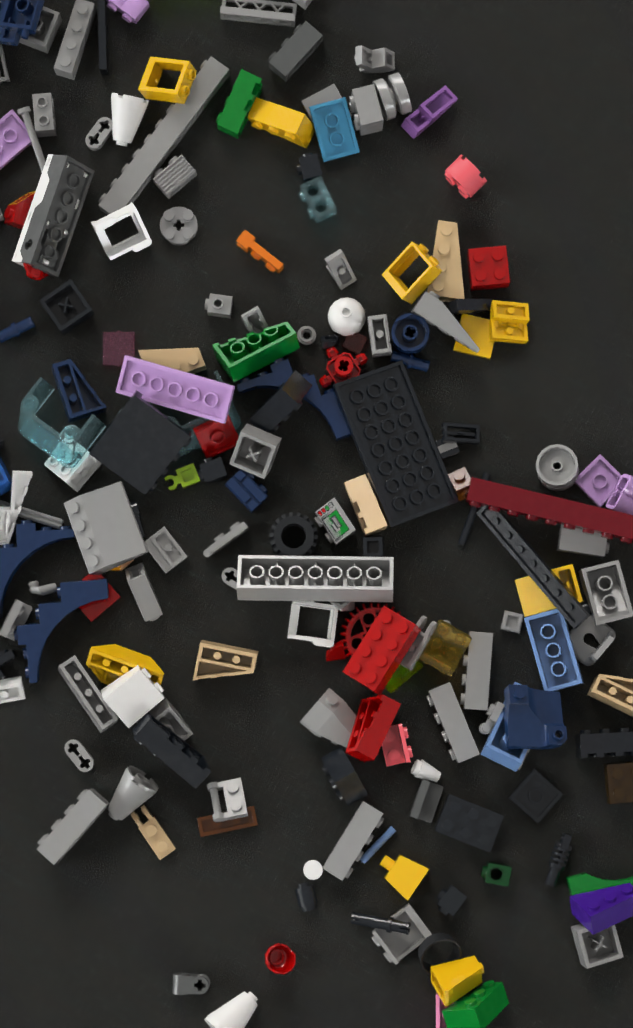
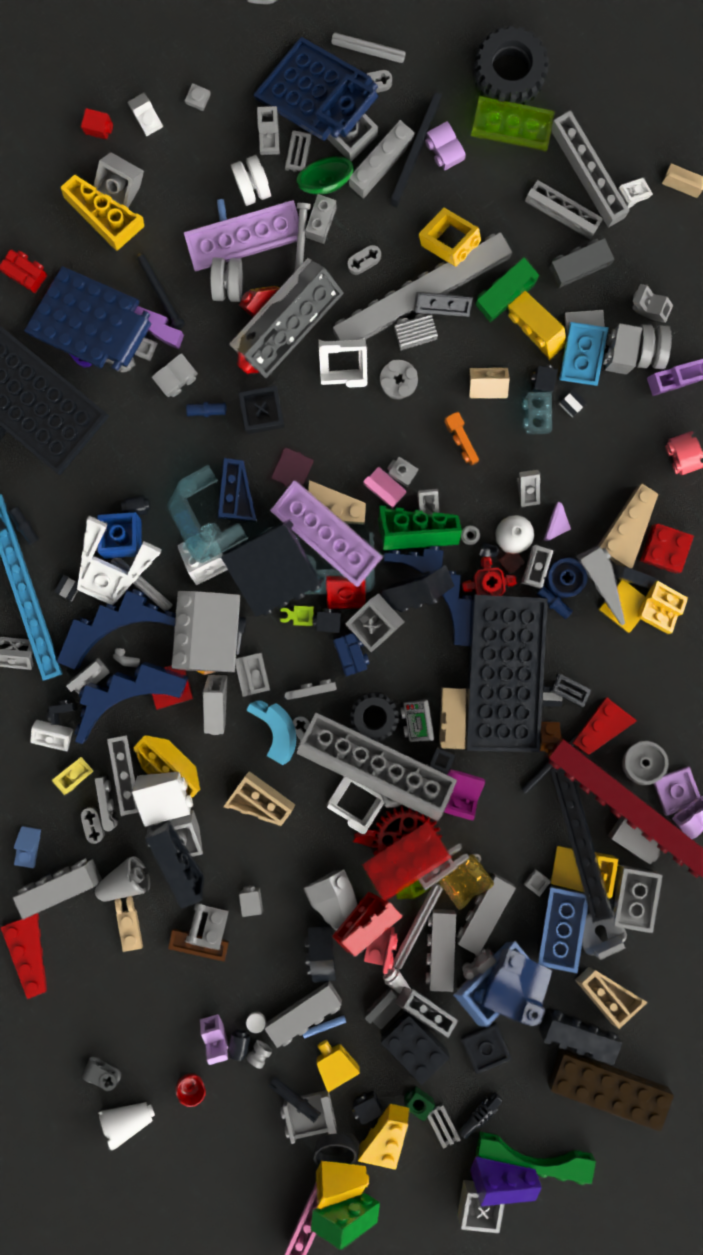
camera: 25 degrees right, 5 degrees up
white cone [111,93,149,147] -> none
yellow window [382,241,442,304] -> none
none -> red wing [1,913,47,999]
none -> medium blue slope [14,826,41,868]
none -> light yellow slope [52,757,93,795]
none -> light grey plate [95,776,118,831]
none -> lavender brick [200,1014,229,1065]
none -> light grey brick [239,885,263,917]
none -> light grey wheel [246,1040,272,1069]
none -> medium azure arch [247,701,296,765]
none -> green dish [297,157,353,194]
none -> yellow wedge [358,1104,409,1170]
none -> bright pink panel [363,467,406,509]
none -> light grey axle [393,883,442,969]
none -> dark grey brick [394,987,458,1038]
none -> tile [414,292,473,317]
none -> light grey tile [428,1103,460,1149]
none -> magenta bracket [444,769,485,821]
none -> tan panel [469,368,509,398]
none -> lavender slope [543,502,571,541]
none -> tile [559,390,587,417]
none -> red wing [572,697,637,755]

